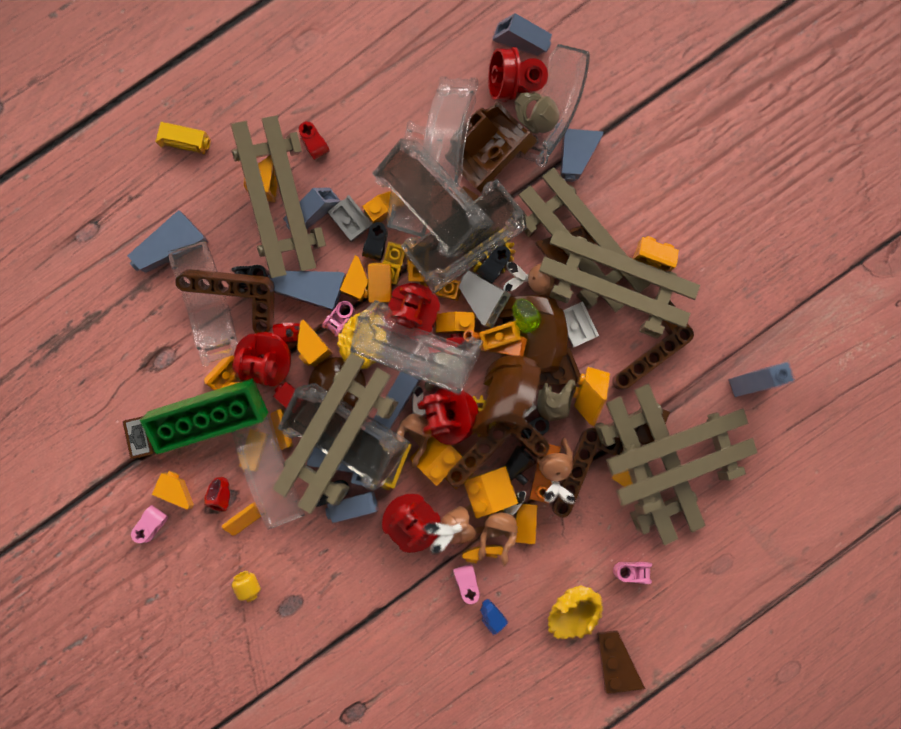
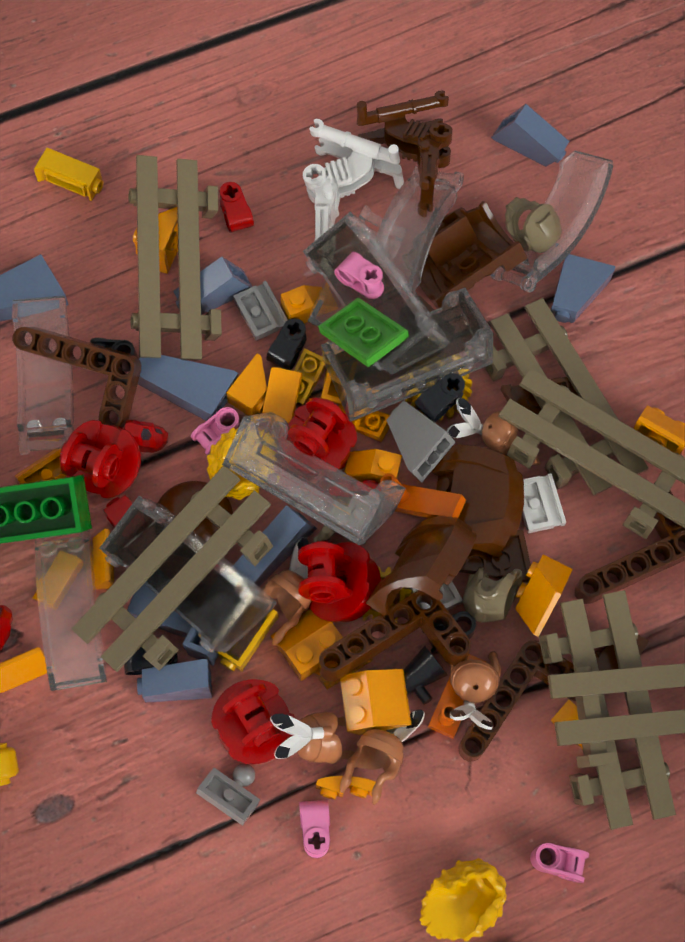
camera: 10 degrees right, 15 degrees down
light orange slope [297,319,332,367] -> none
light orange slope [479,320,521,351] -> none
blue rock [480,599,508,635] -> none
red piece [488,47,548,102] -> none
clear neon green rock [512,298,541,333] -> none
light orange slope [515,504,537,544] -> none
none -> light grey plate [196,764,260,826]
none -> white piece [303,119,405,270]
none -> bright green tile [318,297,409,367]
none -> bright pink piece [334,252,384,299]
none -> reddish brown piece [357,90,453,217]

